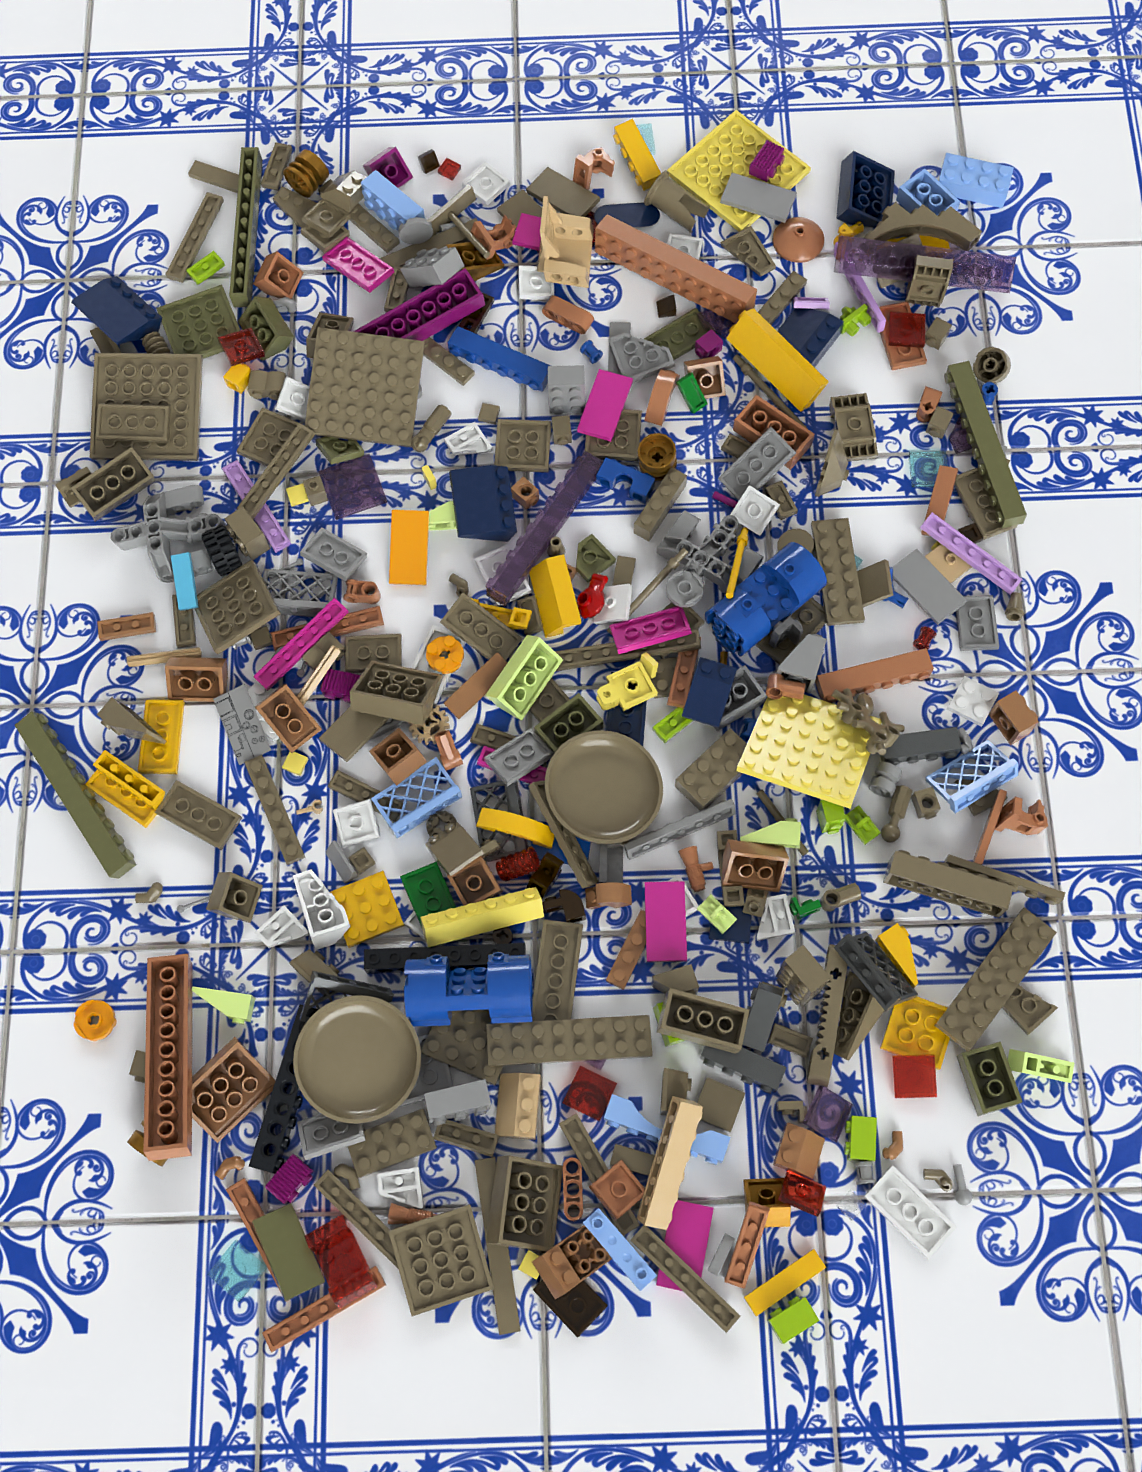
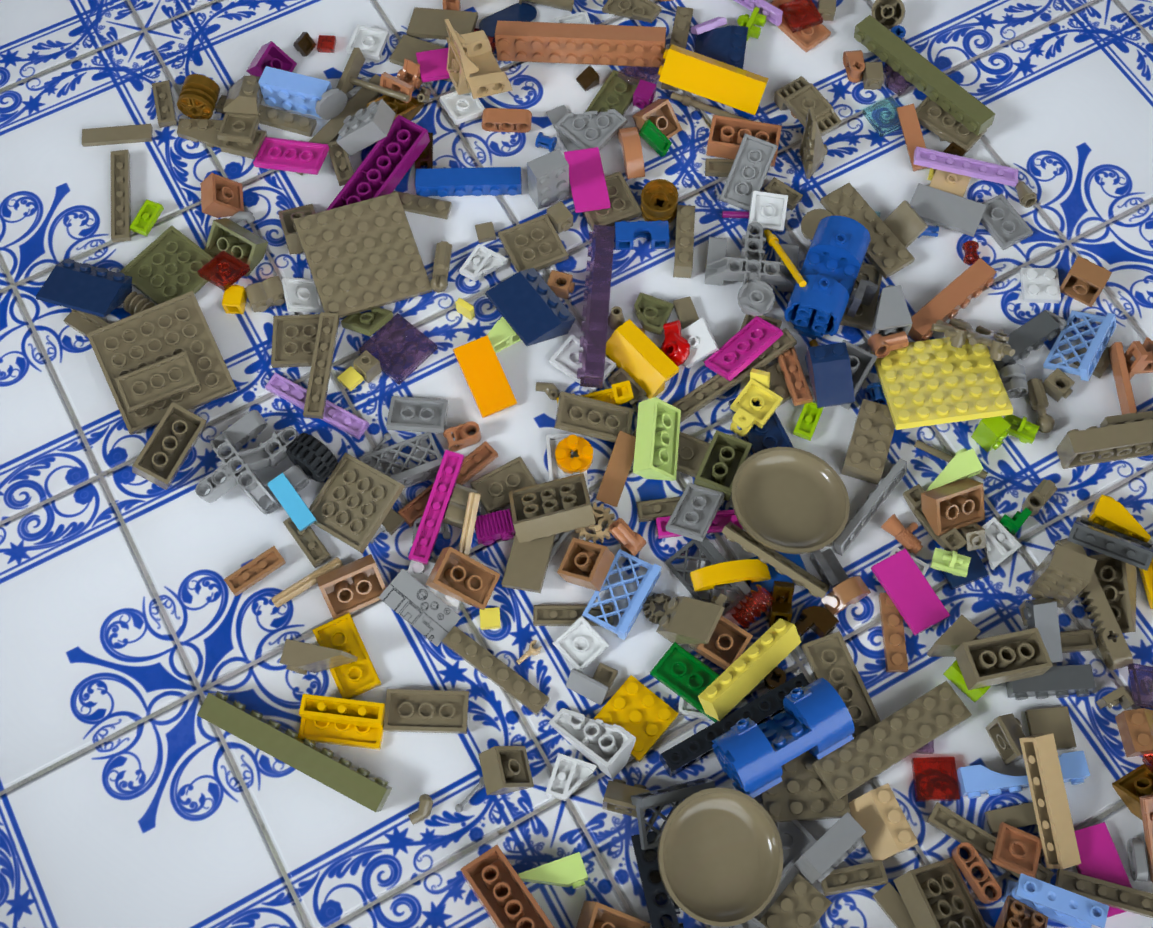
camera: 30 degrees left, 5 degrees down
dark tan bracket [55,467,92,508] -> none
dark tan brick [224,506,270,560] -> none
olive brick [229,147,263,307] -> none
dark tan bar [607,547,689,635] -> none
none -> dark tan arm [417,86,431,103]

